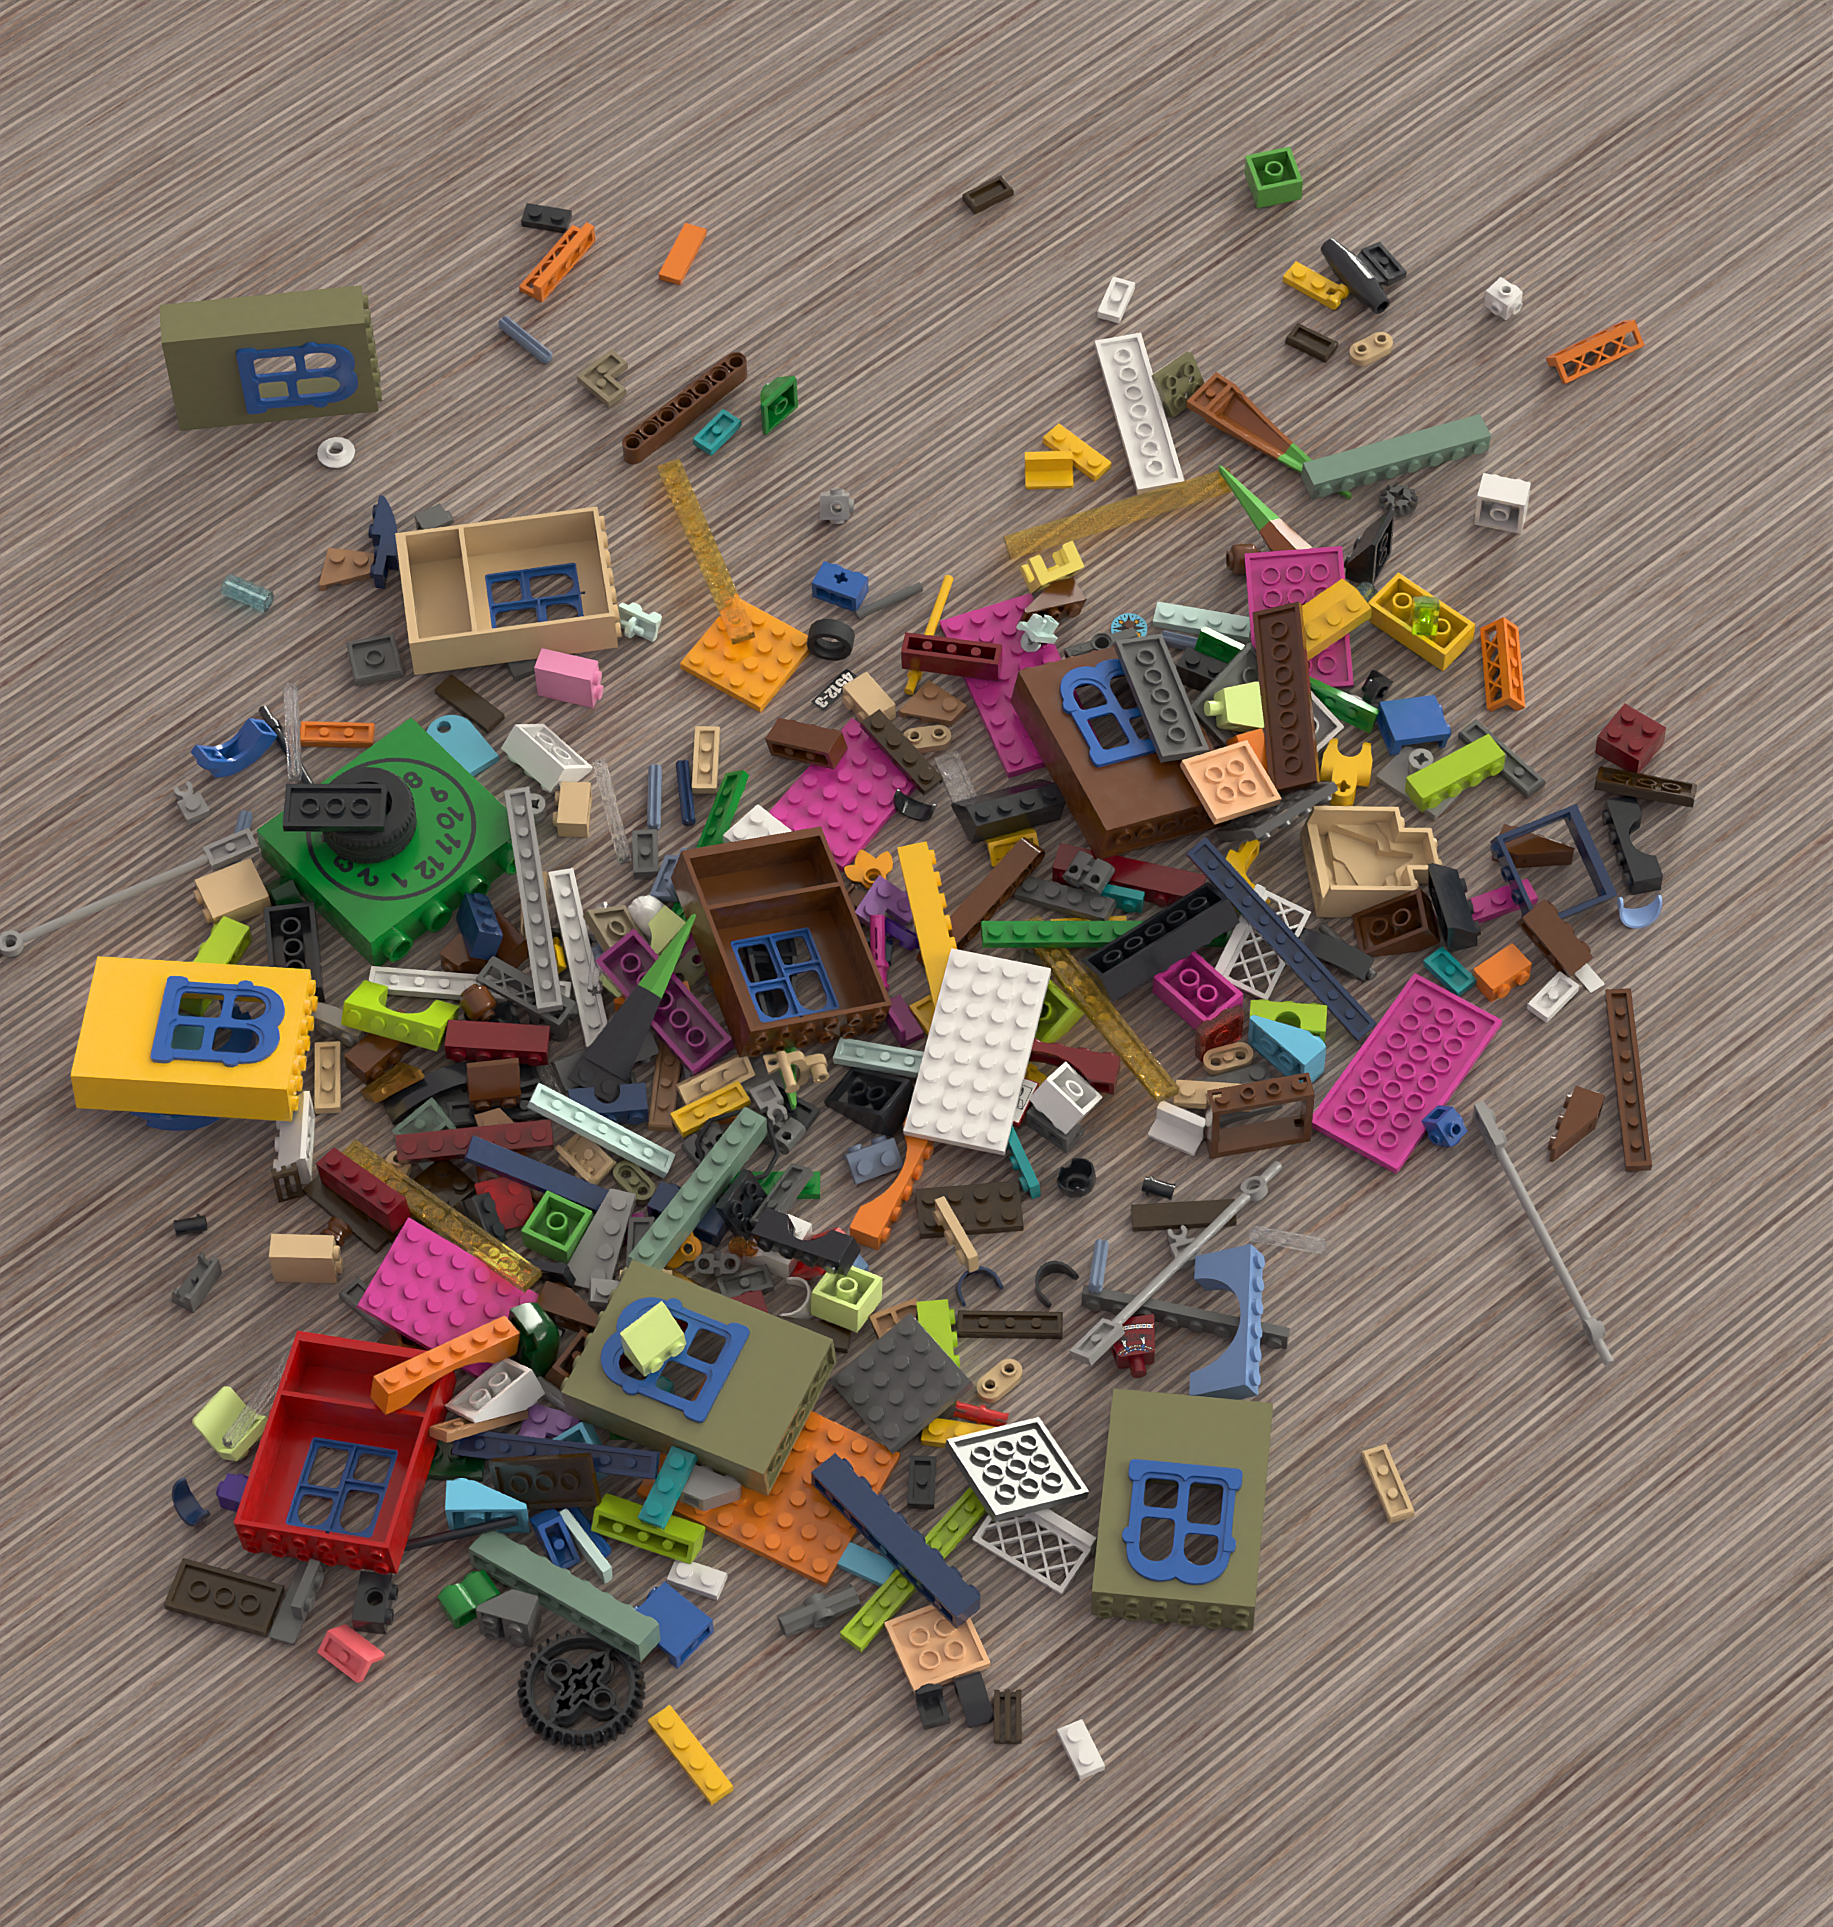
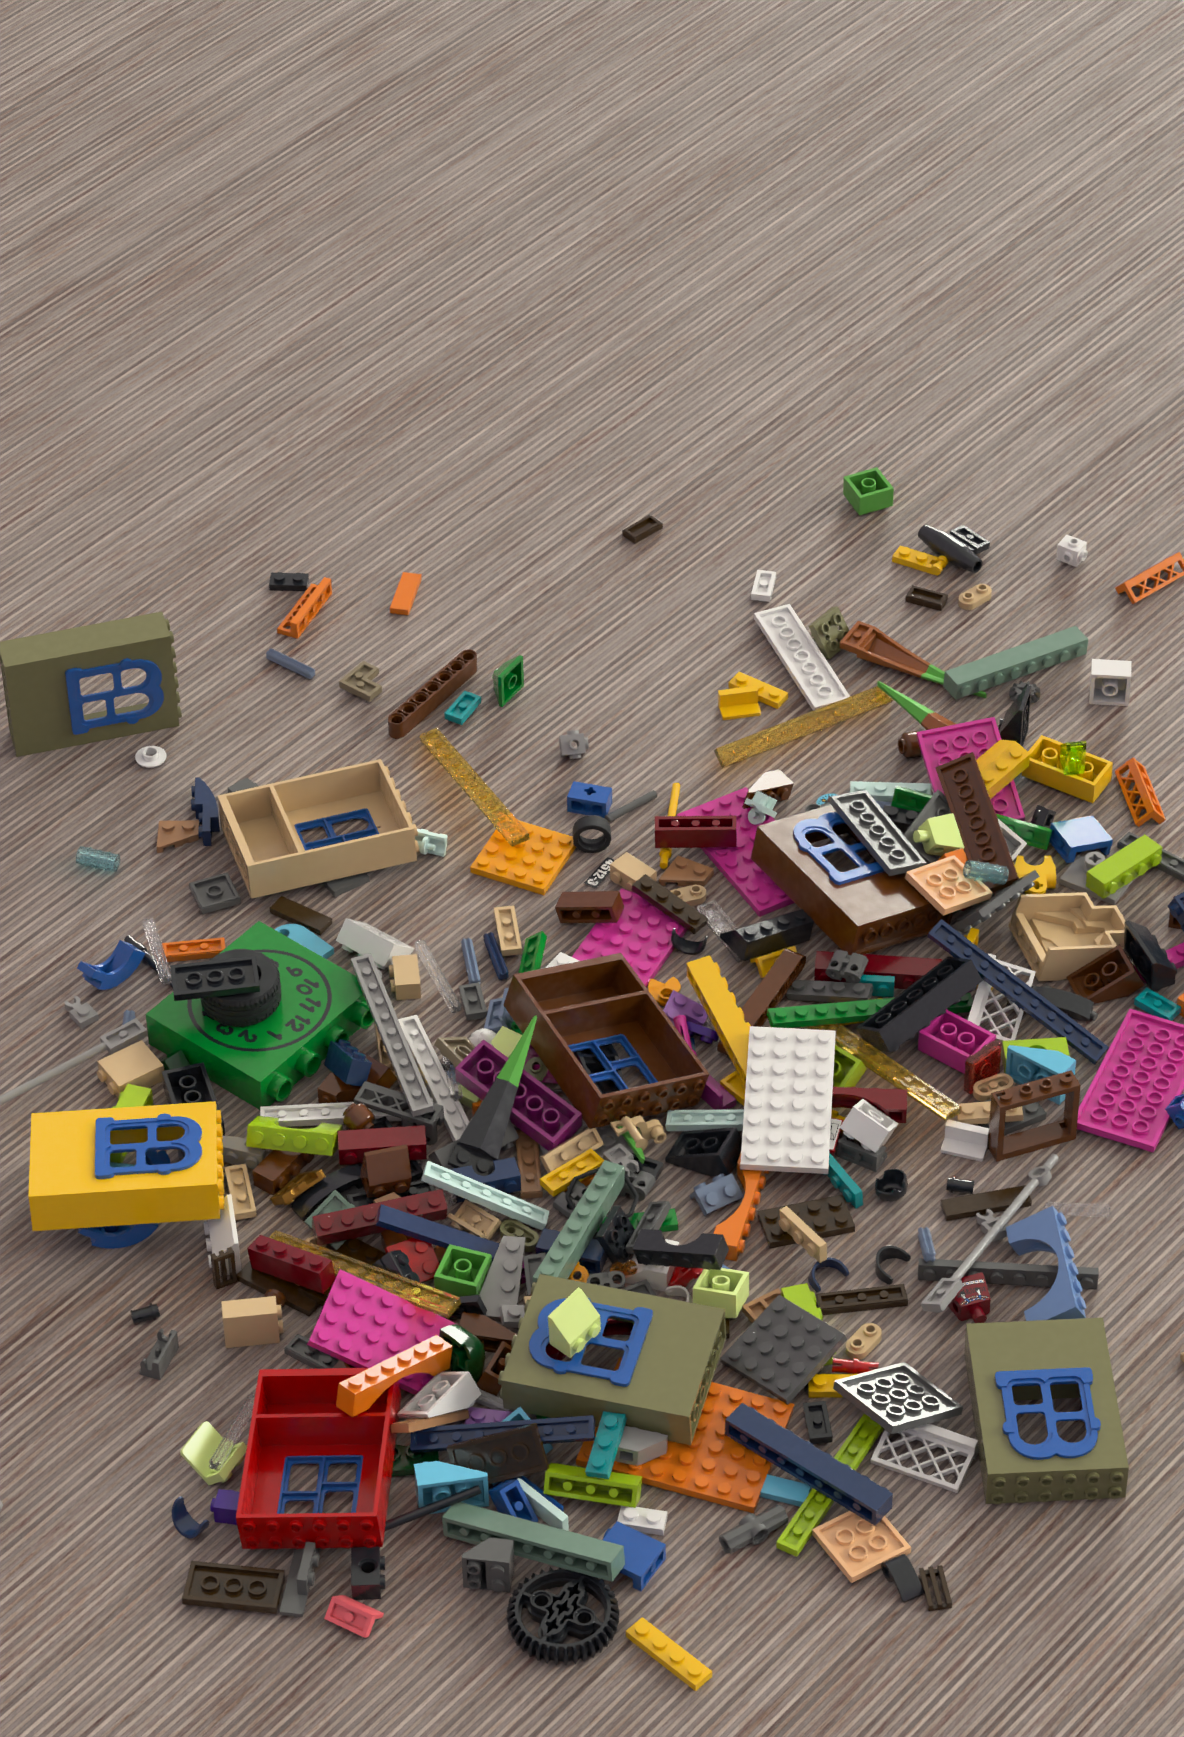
camera: 10 degrees left, 15 degrees down
green brick [438,1570,501,1629] -> none
bright pink brick [534,648,604,708] -> none
black bracket [915,1683,950,1730] -> none
light yellow panel [1019,540,1084,594] -> none
white plate [1057,1719,1105,1780] -> none
none -> clear light blue axle [963,860,1009,885]

